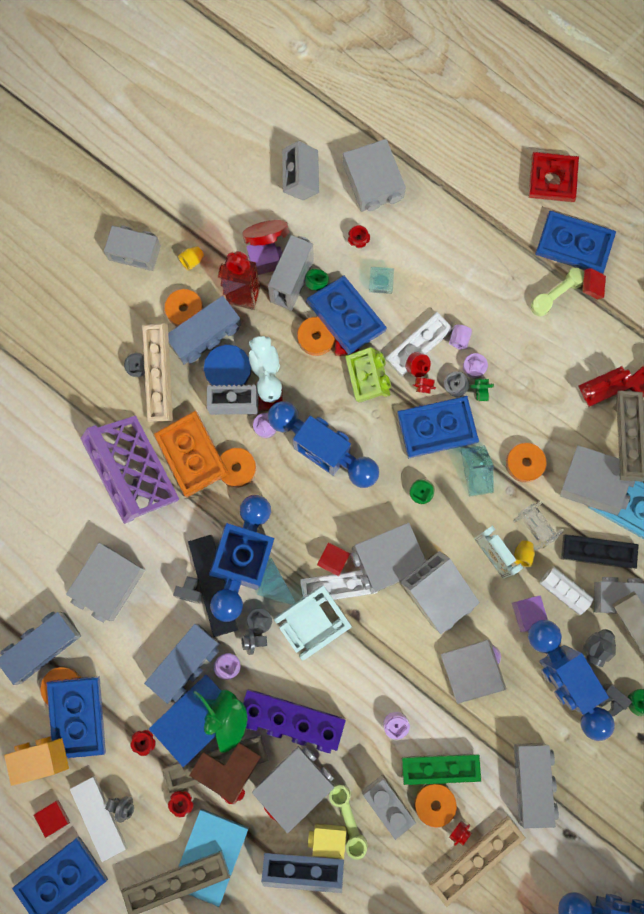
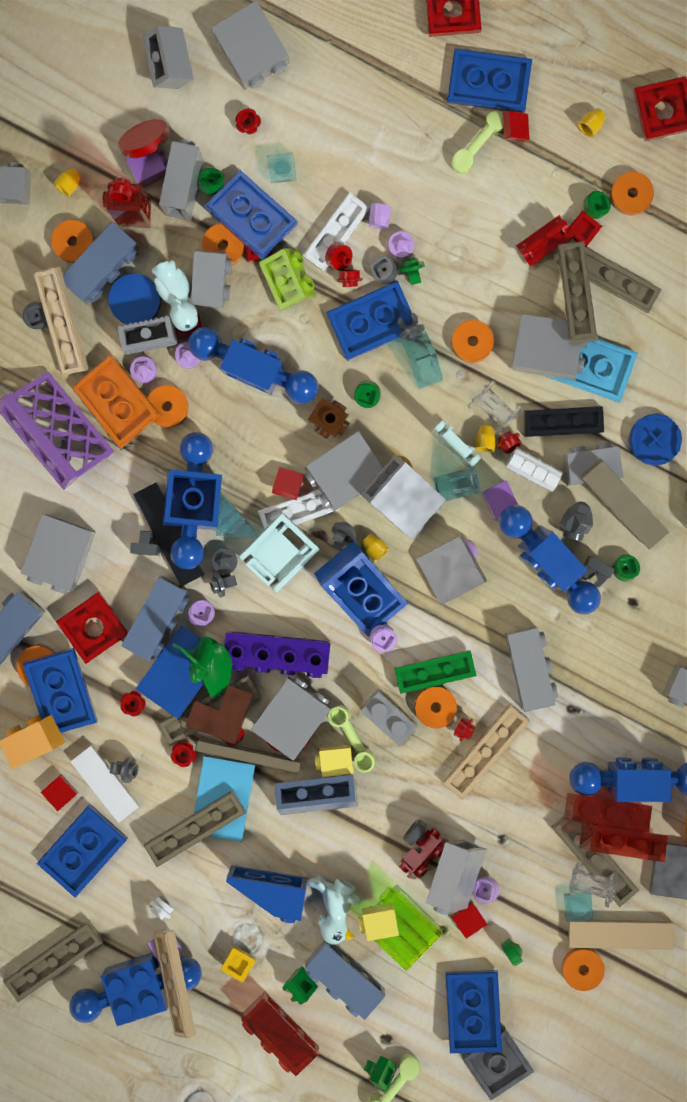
camera: 15 degrees left, 10 degrees up
none -> red piece [56,591,128,664]
none -> lavender tile [130,356,157,384]
none -> light grey brick [191,249,232,307]
none -> dark tan tile [196,737,302,773]
none -> reddish brown brick [308,398,350,439]
none -> blue slope [314,540,408,637]
none -> dark grey plate [332,522,357,551]
none -> yellow hose [362,534,390,562]
none -> dark grey plate [398,313,425,342]
none -> clear light blue slope [434,467,482,502]
none -> red plate [497,431,522,454]

